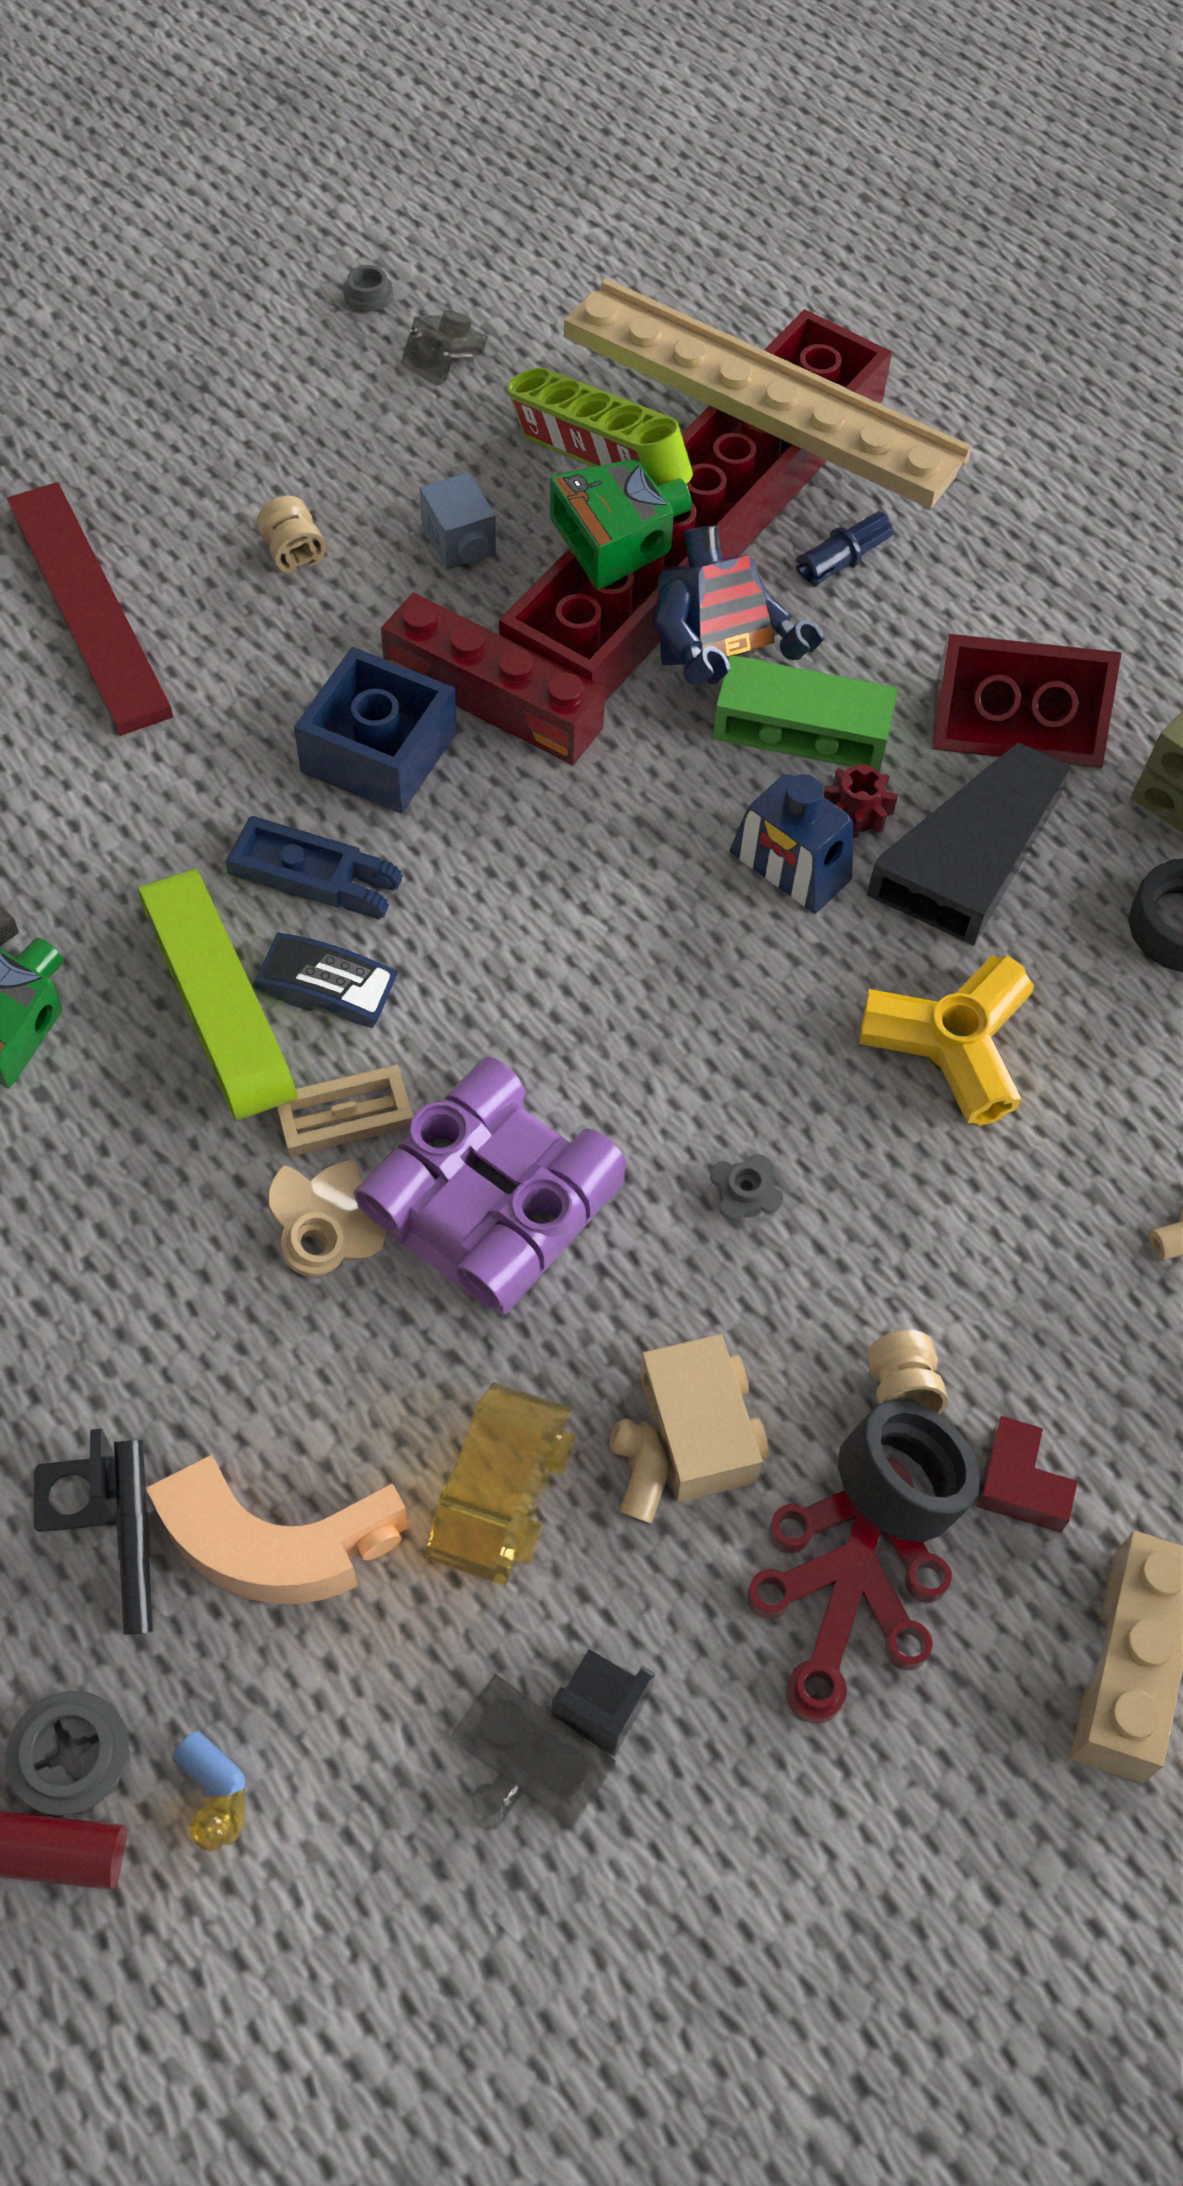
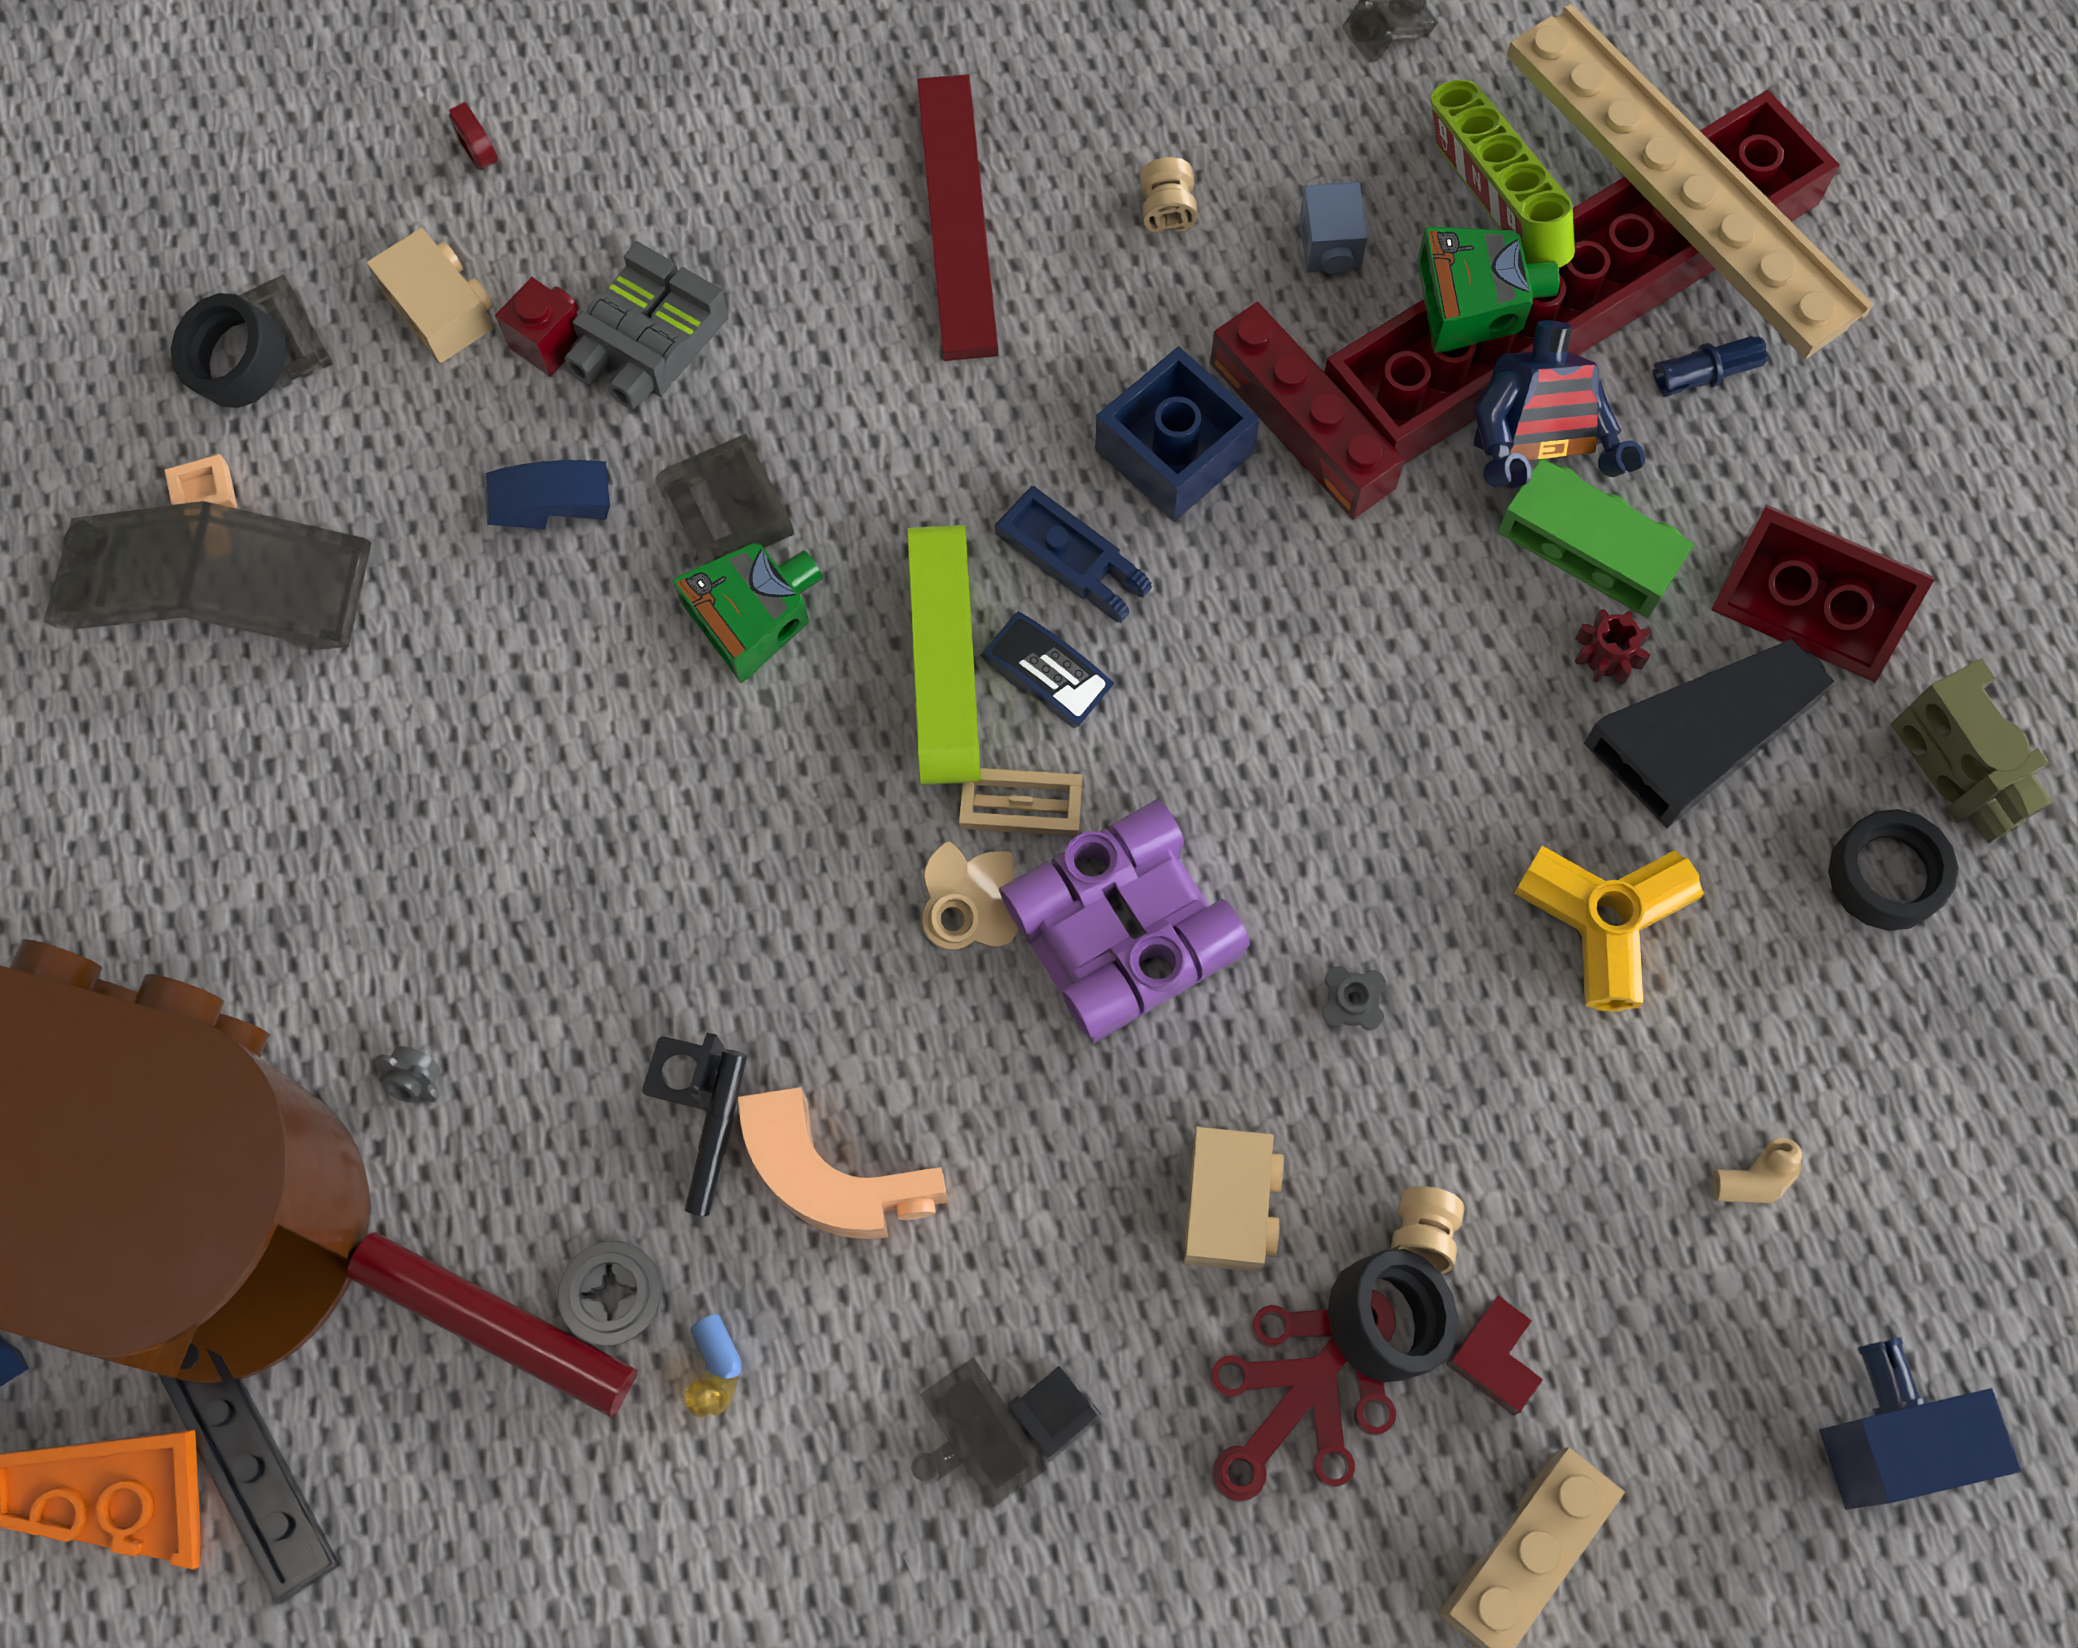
camera: 25 degrees right, 10 degrees up
clear yellow brick [423,1382,576,1586] -> none
tan arm [609,1419,670,1524] -> none
dark blue torso [729,774,853,914] -> none

